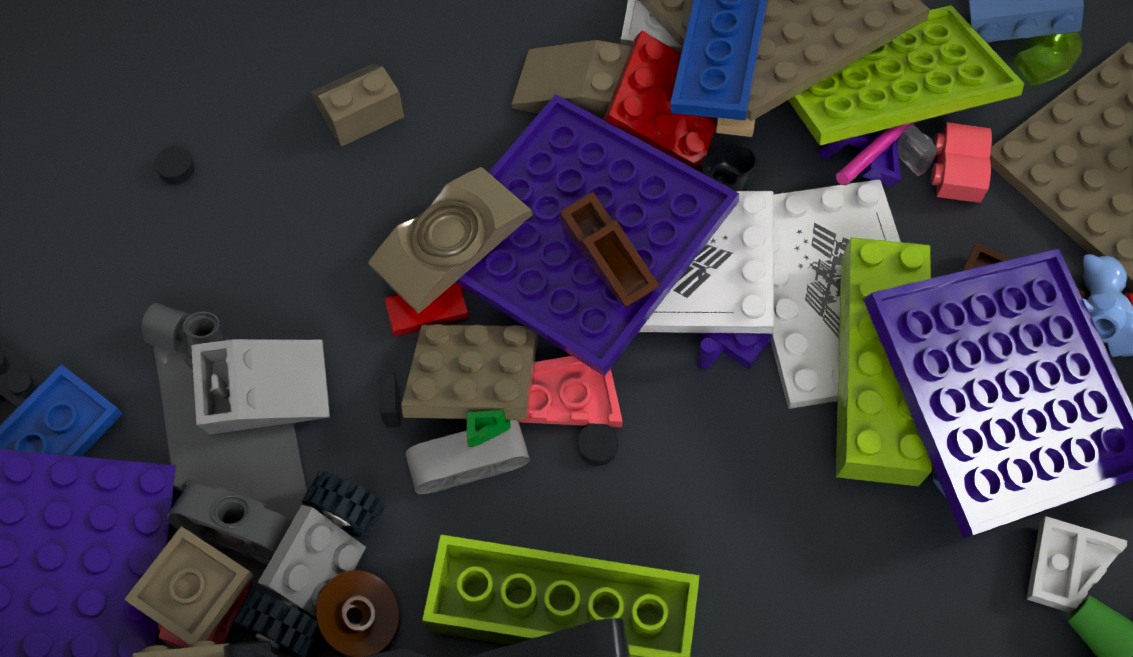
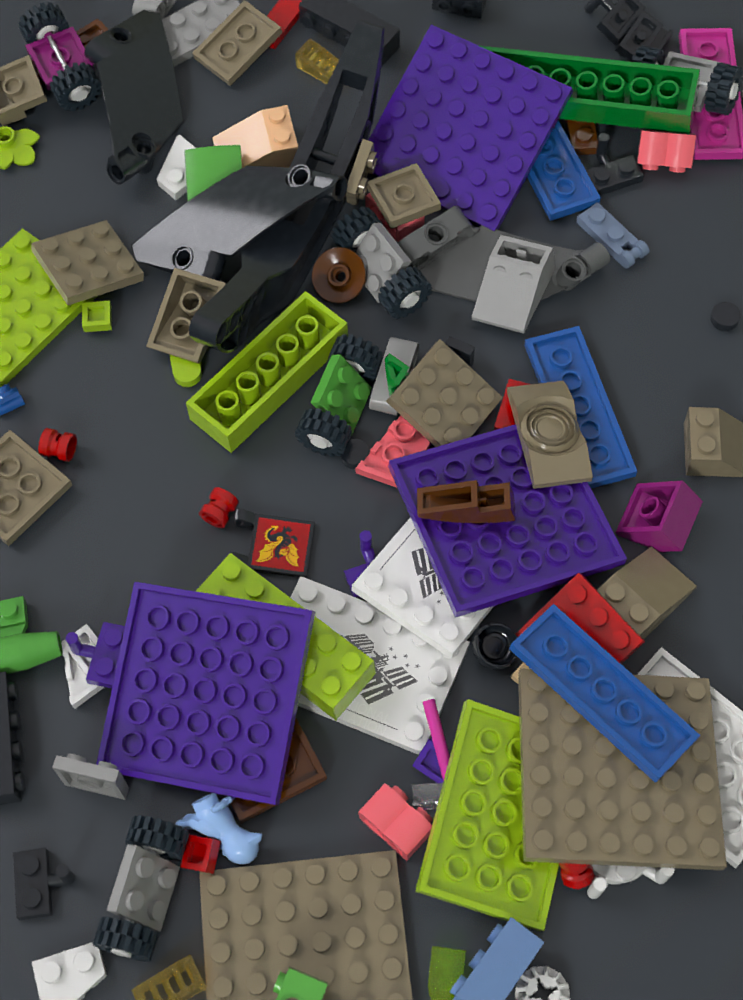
camera: 125 degrees right, 0 degrees up
none -> dark purple plate [65,622,125,688]
none -> red wheel [199,487,239,528]
none -> flag [227,508,315,578]
none -> plate [295,334,383,457]
none -> blue plate [524,326,637,488]
none -> sand blue plate [576,202,649,269]
none -> magenta slope [615,481,703,552]

